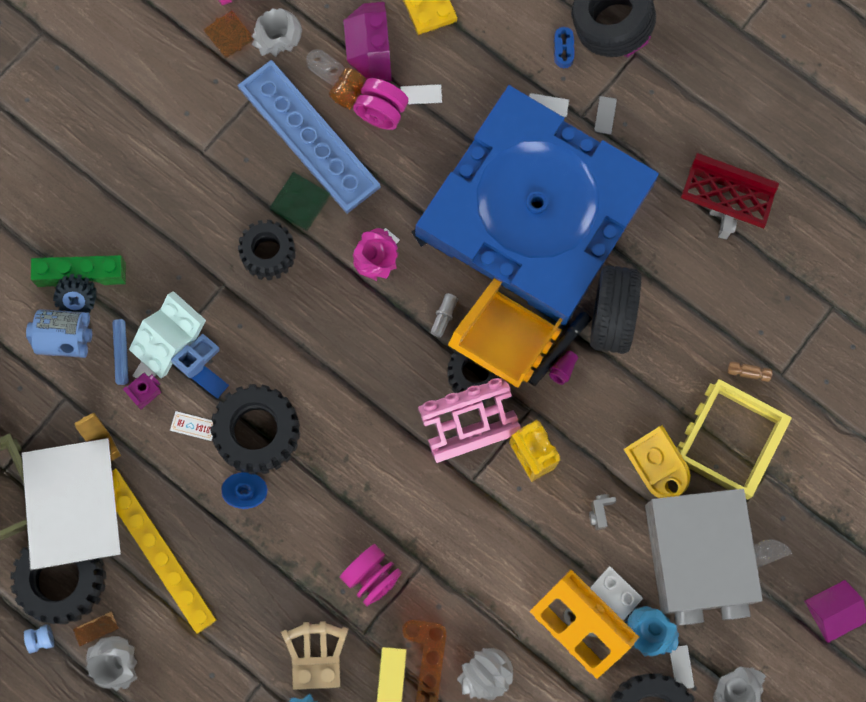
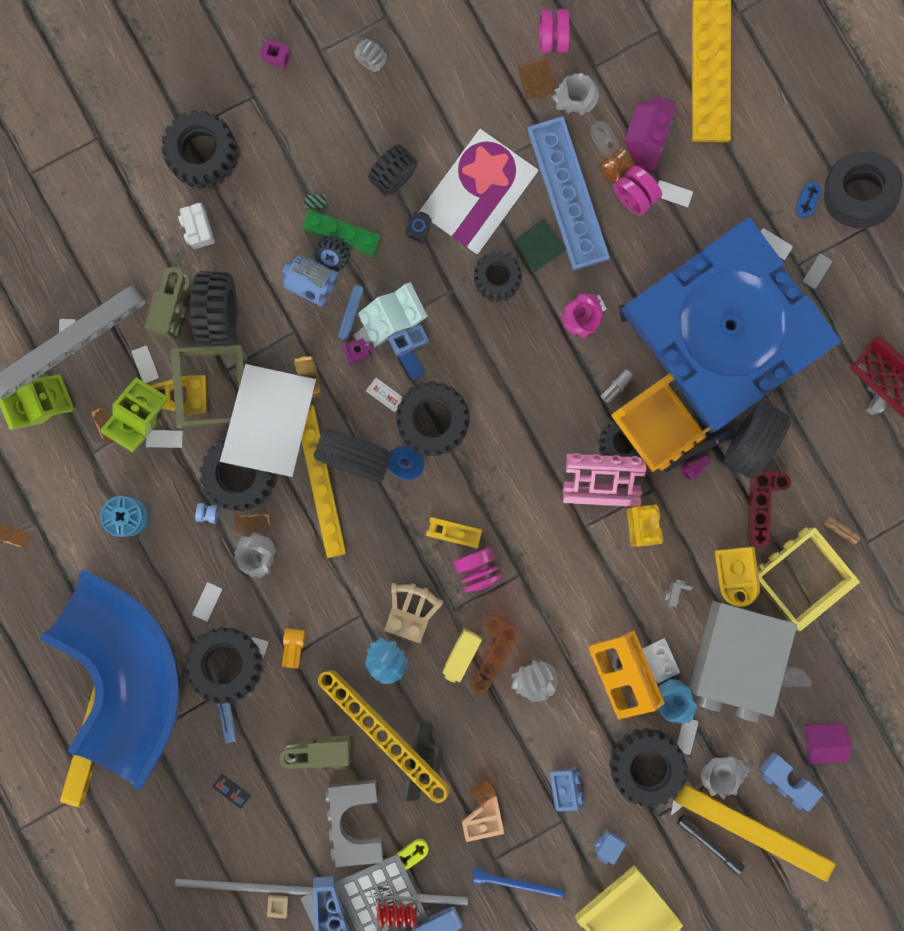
camera: 25 degrees right, 10 degrees up
none -> clear green sticker [305,195,326,208]
none -> black tyre [314,428,392,483]
none -> light grey gear [354,39,387,72]
none -> black tyre [368,144,418,196]
none -> black brick [405,211,432,244]
none -> sticker [418,129,539,254]
none -> yellow plate [425,517,482,548]
none -> dark red beam [747,472,791,547]
none -> medium blue arch [758,752,823,812]

